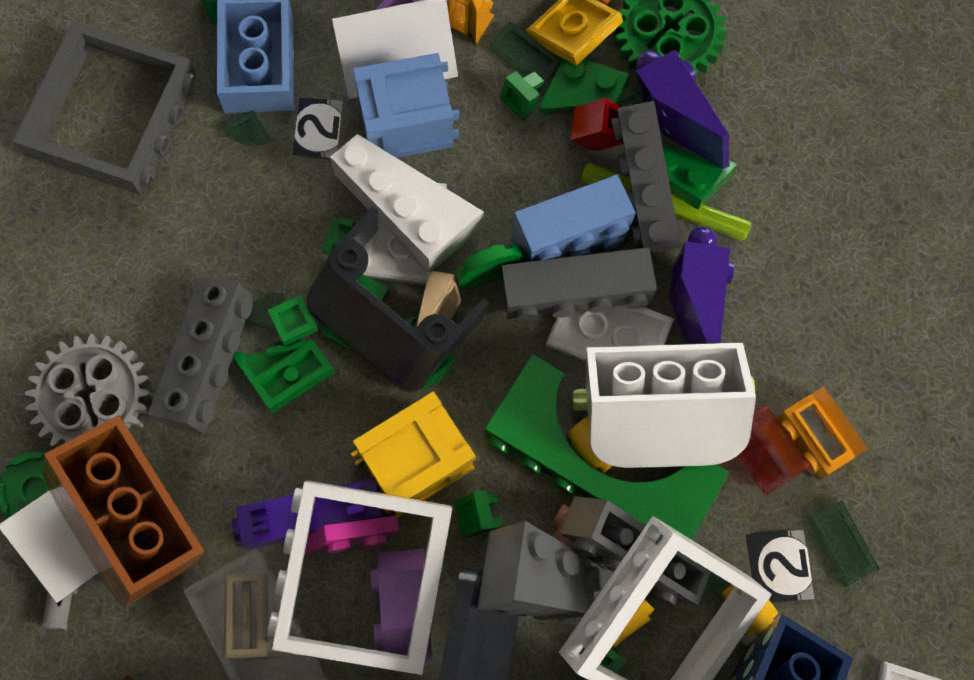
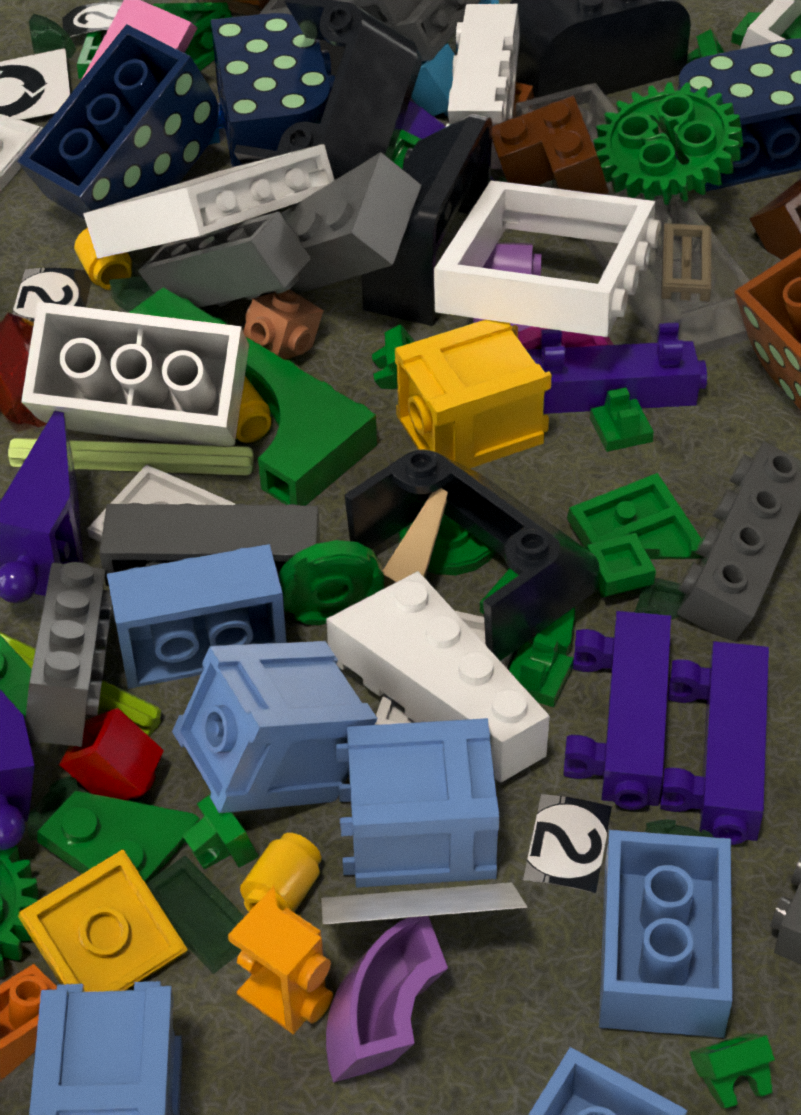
camera: 165 degrees left, 25 degrees down
none -> medium blue container [172,641,378,813]
none -> yellow brick [240,833,322,912]
none -> dark purple brick [563,611,671,810]
none -> green tile [590,387,654,452]
none -> dark purple brick [660,641,769,845]

